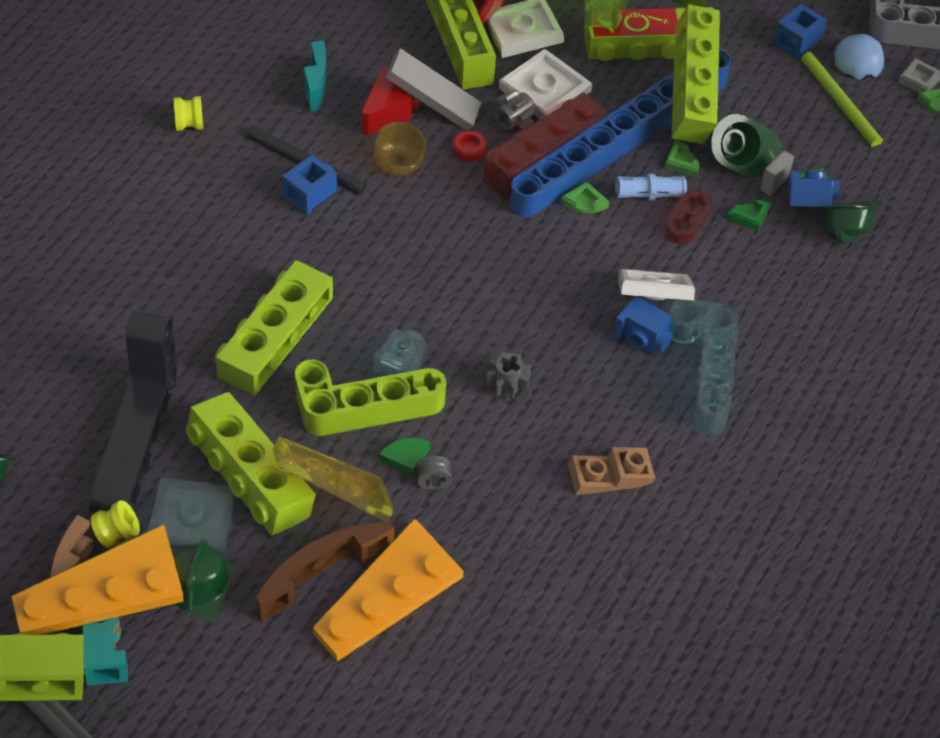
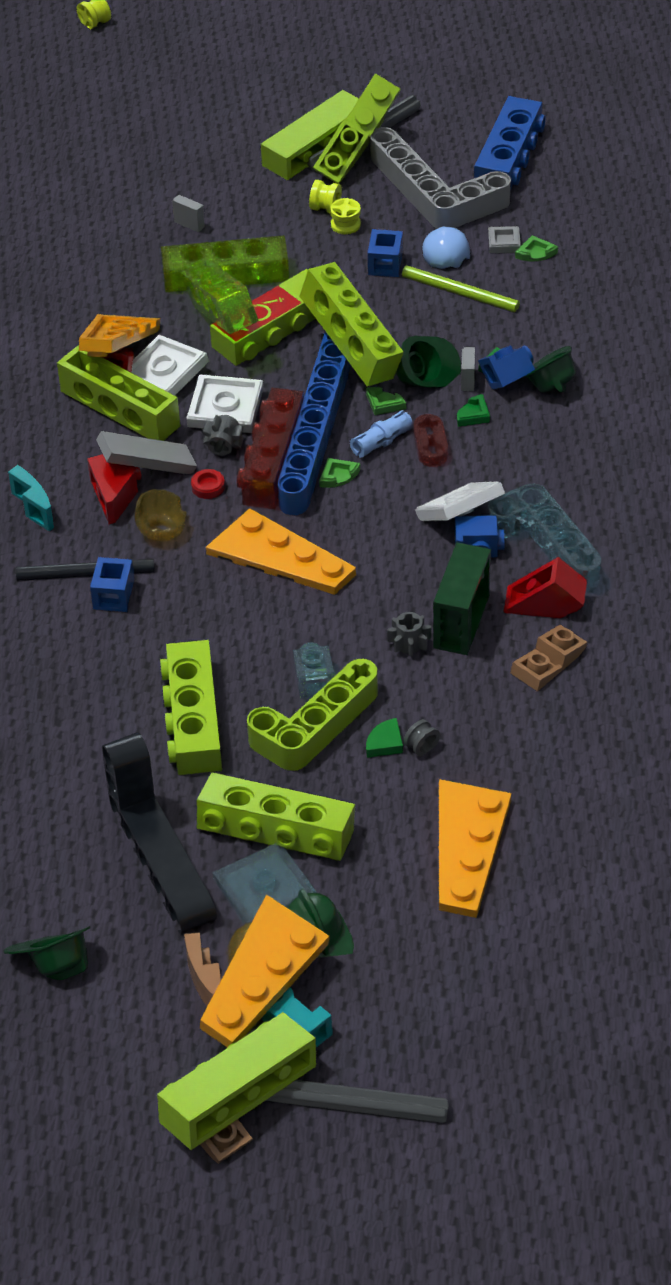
camera: 30 degrees left, 5 degrees down
neon yellow wheel [91,500,140,549] -> none
reddish brown slope [256,522,395,623] -> none
clear yellow wing [272,436,395,523] -> none
none -> light orange wing [206,508,356,595]
none -> dark green window [433,542,491,655]
none -> red slope [504,557,587,618]

